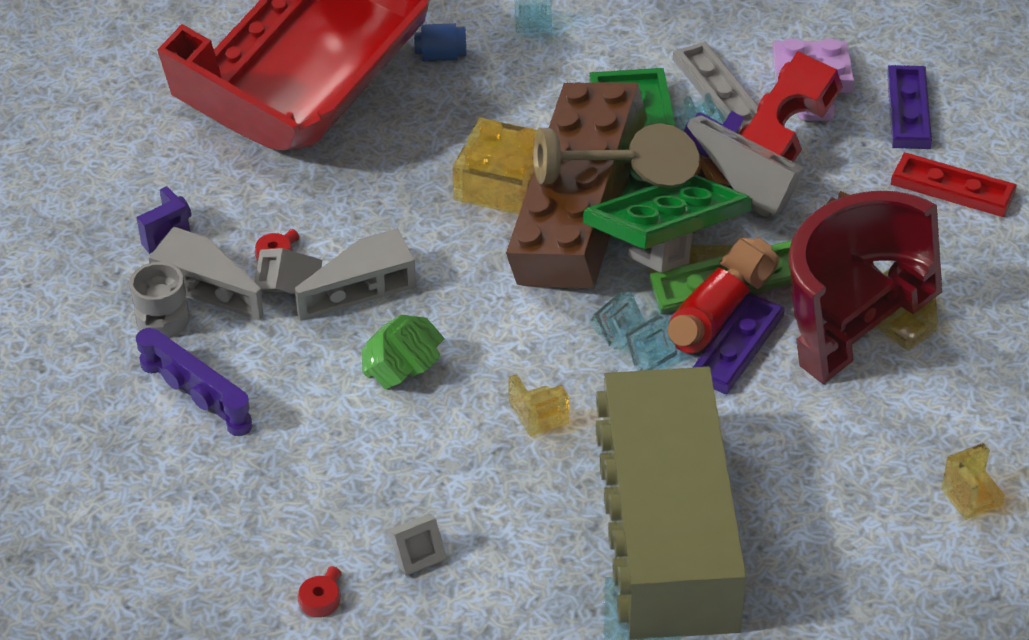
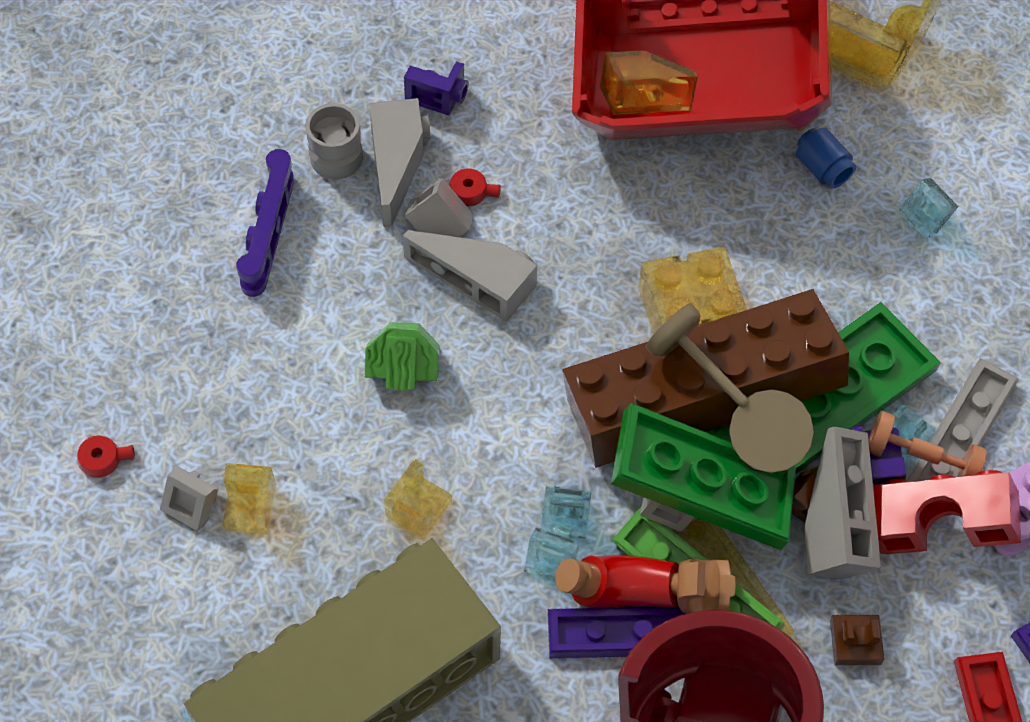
camera: 55 degrees right, 15 degrees up
none -> clear yellow panel [222,463,276,535]
none -> clear yellow slope [600,51,698,115]
none -> nougat wheel [868,410,987,477]

